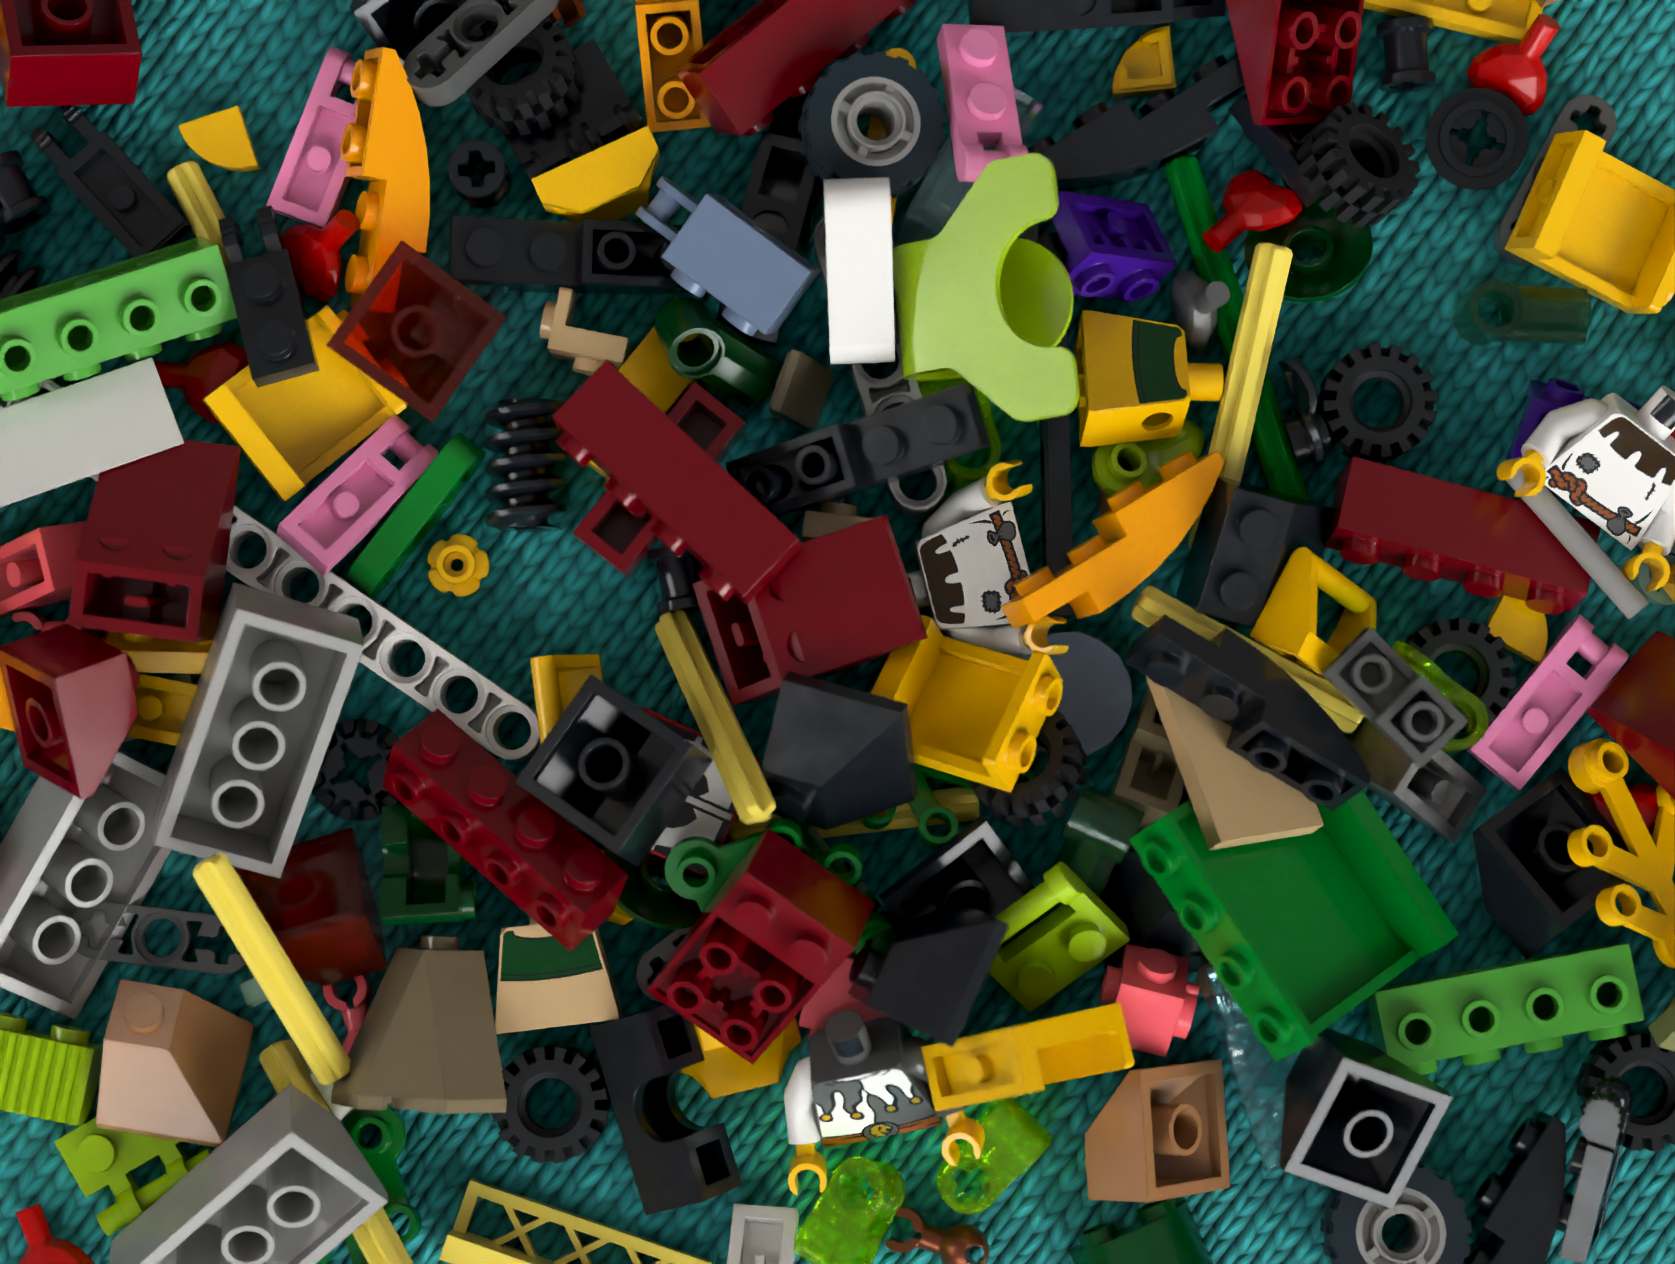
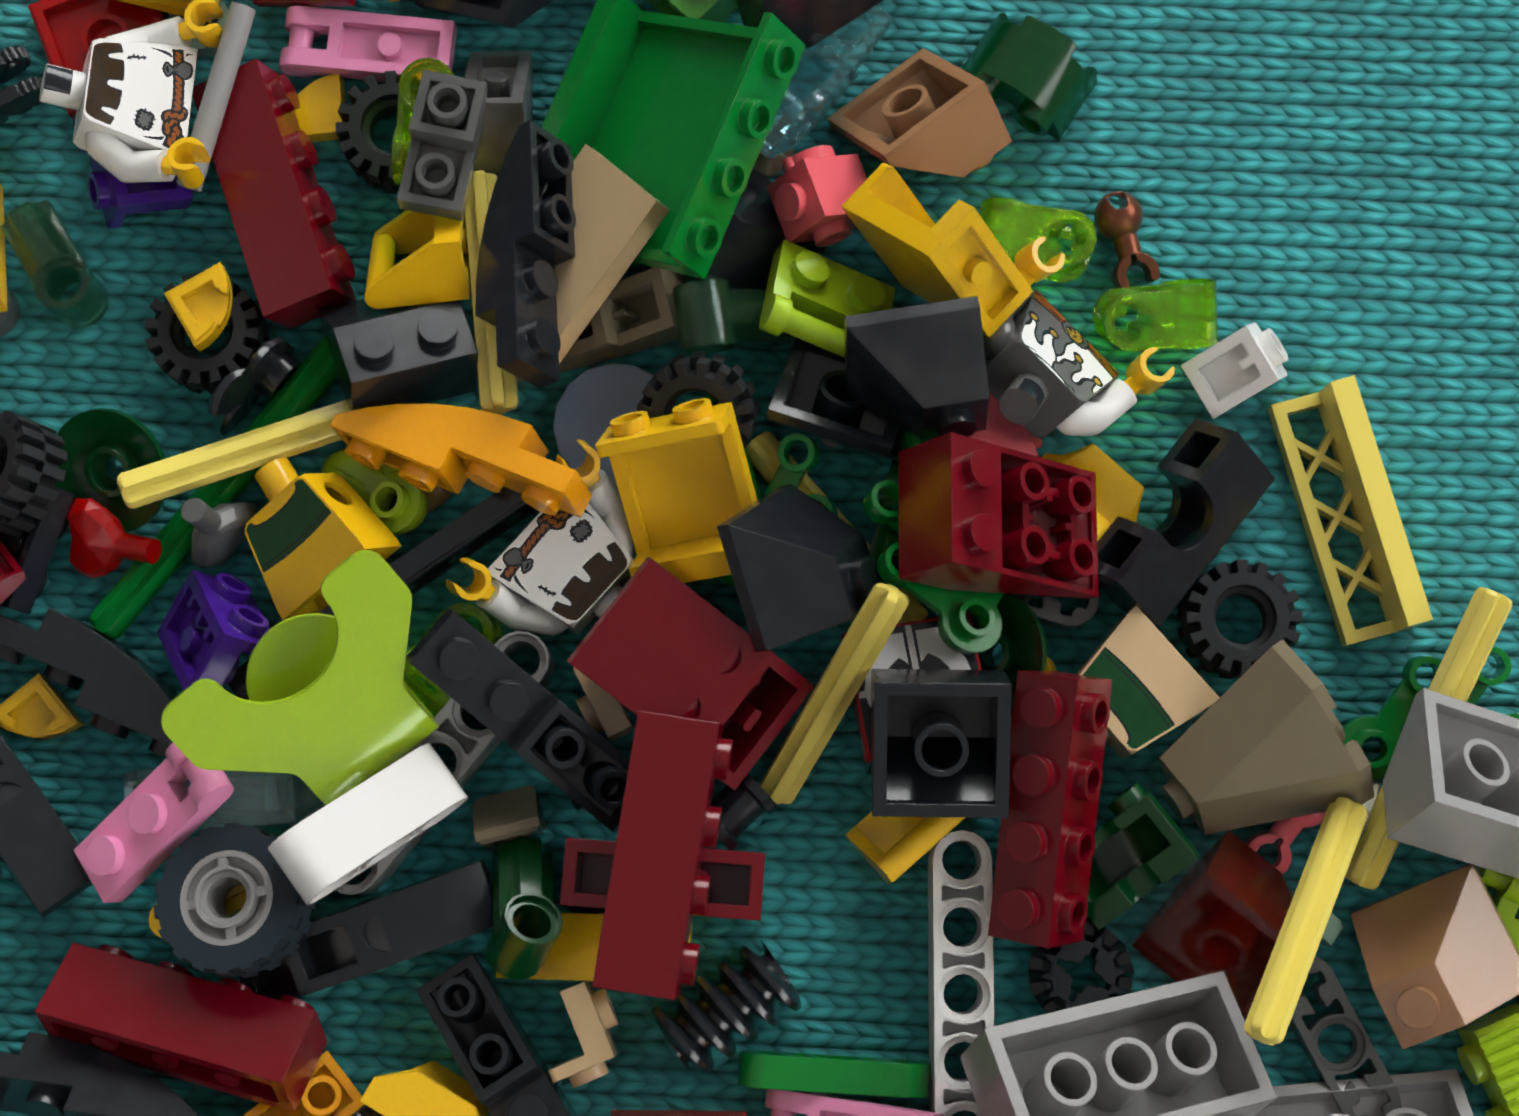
camera: 125 degrees left, 5 degrees down
yellow plate [427,534,490,597] -> none
sand blue brick [636,176,821,336] -> none
none -> yellow tile [164,262,233,352]

